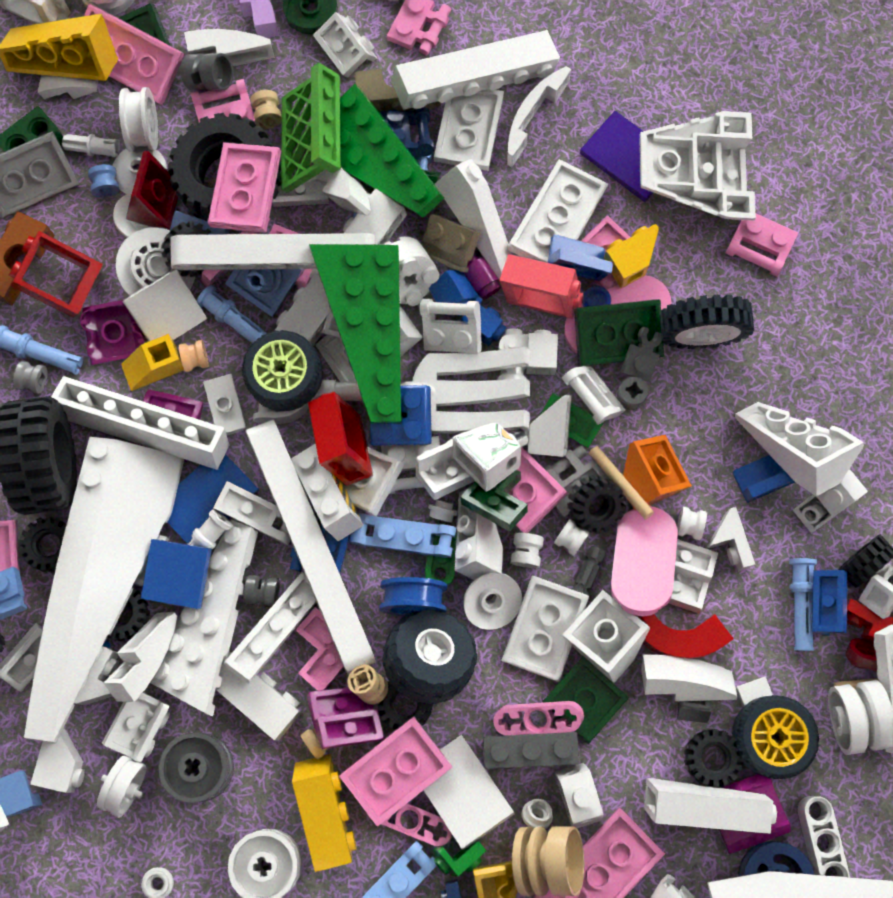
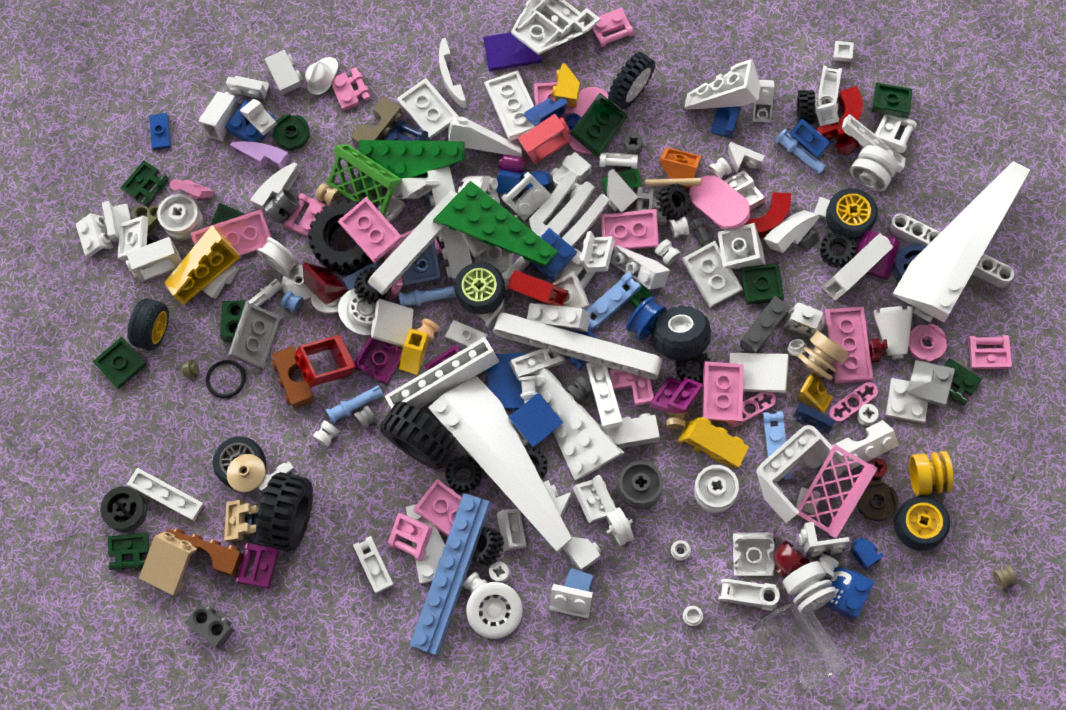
camera: 45 degrees left, 5 degrees down
white slope [104,612,178,702] -> none
white bracket [313,12,377,78] -> none
tan wheel [347,664,388,705] -> none
white brick [391,30,560,110] -> none
dark tan plate [422,214,480,273] -> none
white plate [428,499,458,522] -> none
green bracket [432,841,486,877] -> none
white torso [452,423,528,492] -> none
dark green plate [460,470,528,532] -> none
white dish [463,573,522,630] -> none
bright pink beam [493,701,584,736] -> none
dark grey plate [620,327,662,382] -> none

